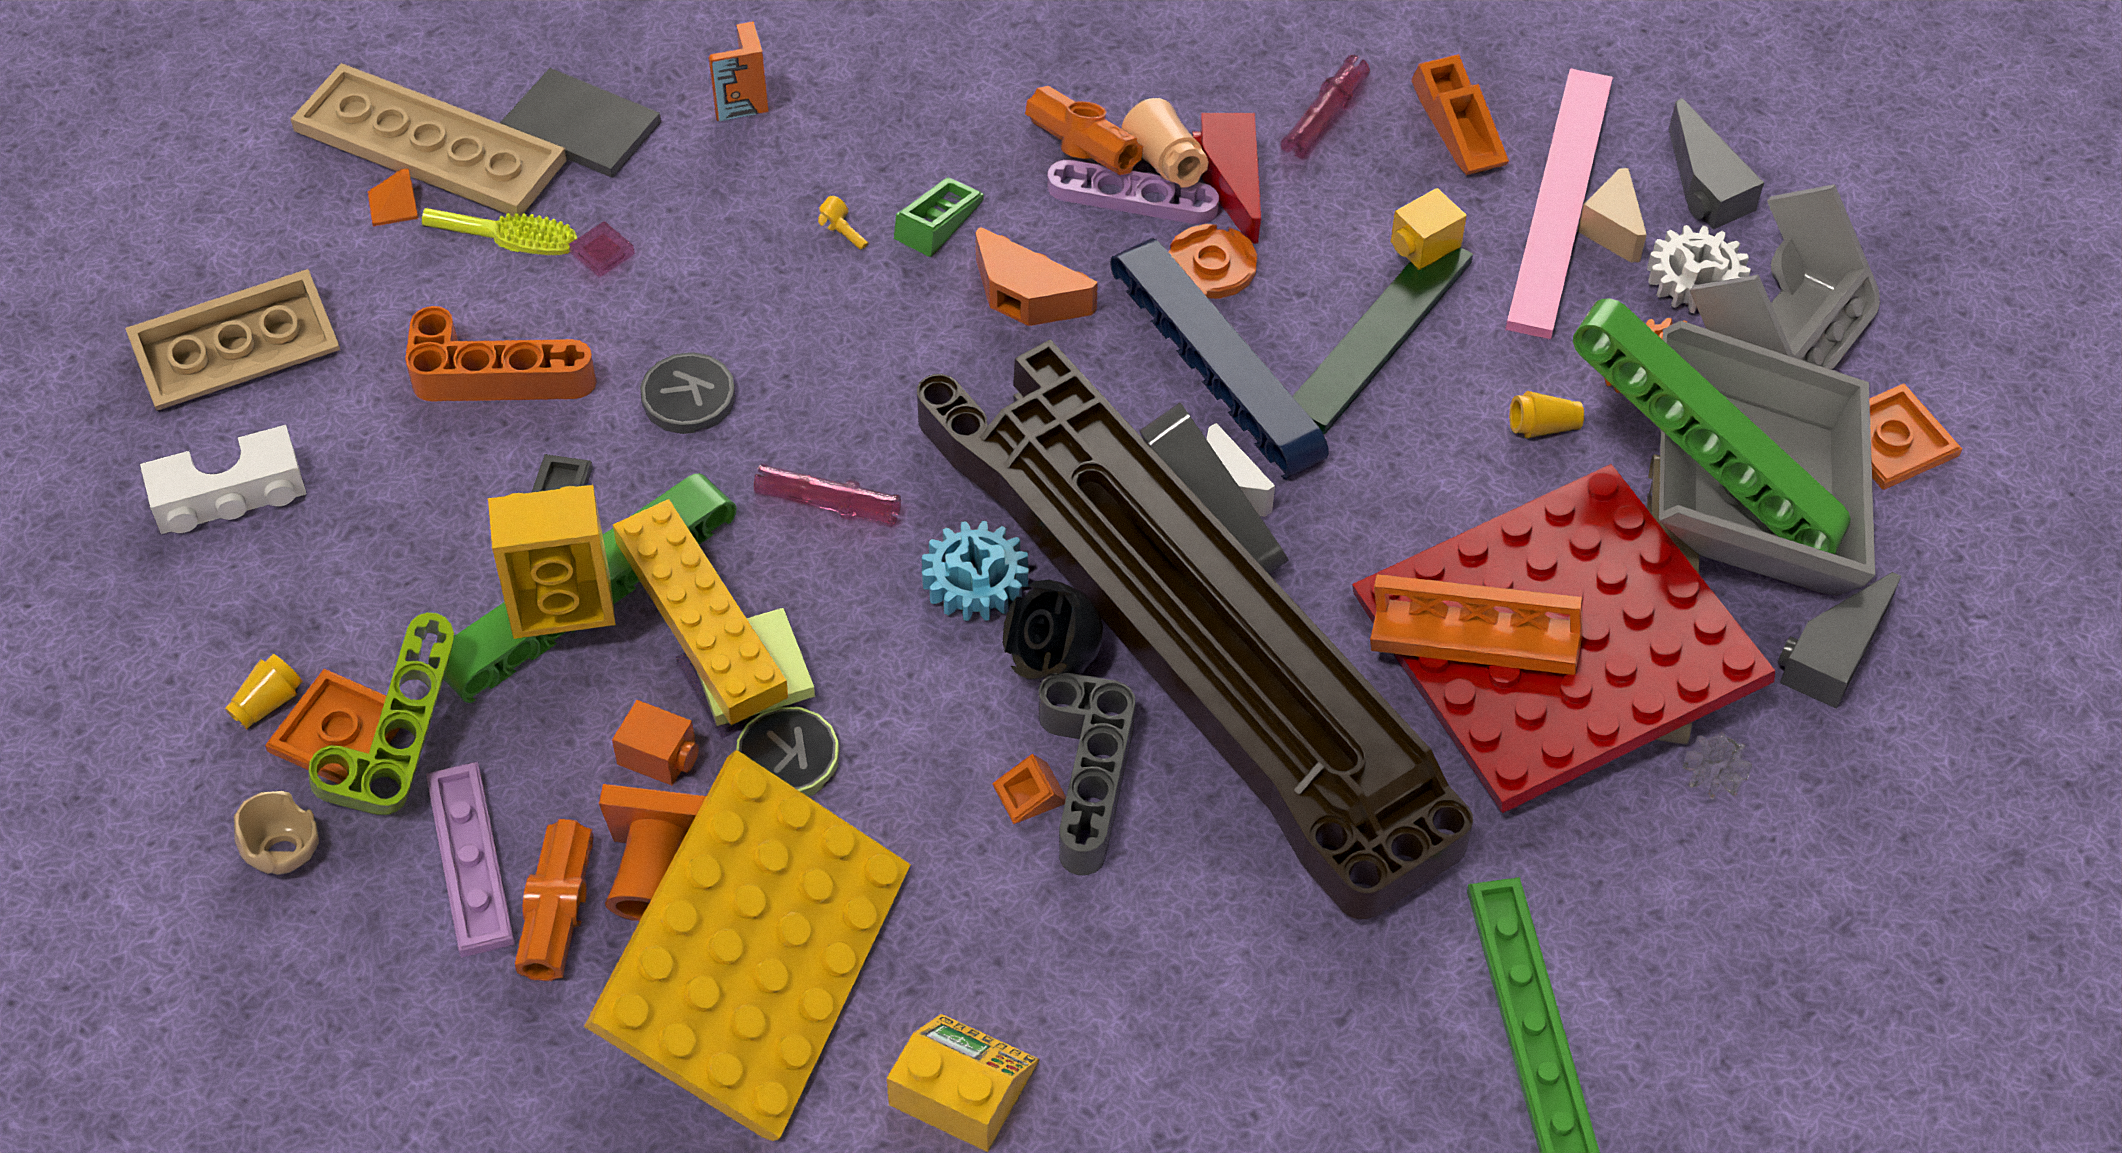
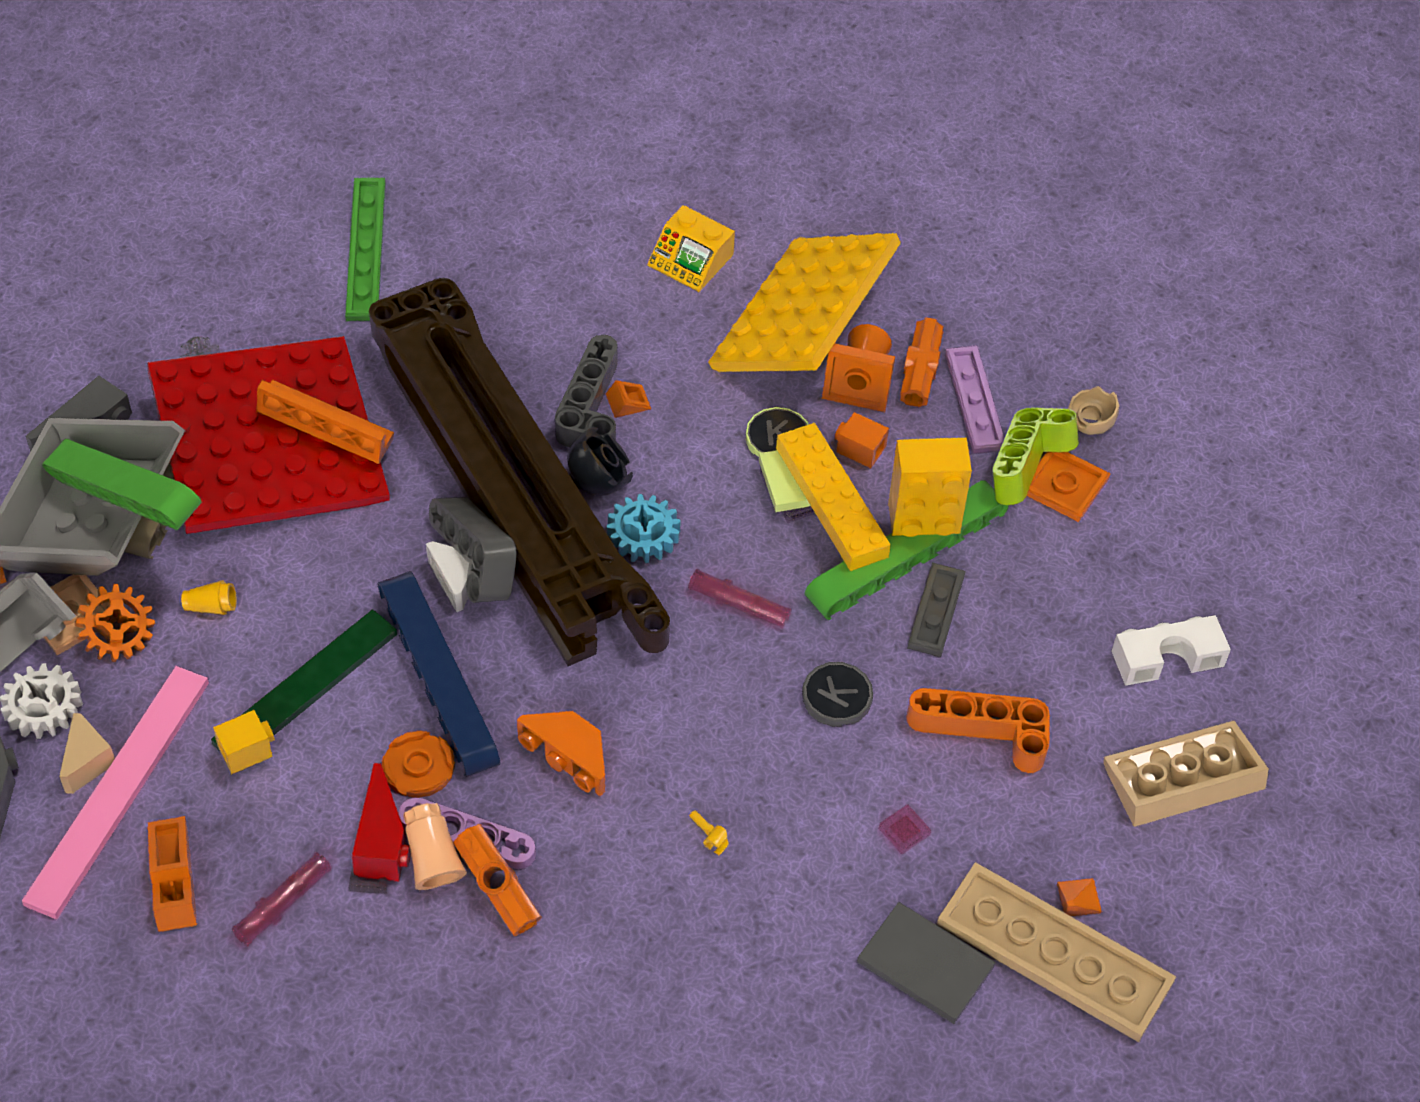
camera: 175 degrees left, 0 degrees up
yellow cone [224,654,303,730] -> none
neon yellow piece [422,208,578,255] -> none
orange panel [708,21,769,121] -> none
bright green slope [894,177,984,257] -> none

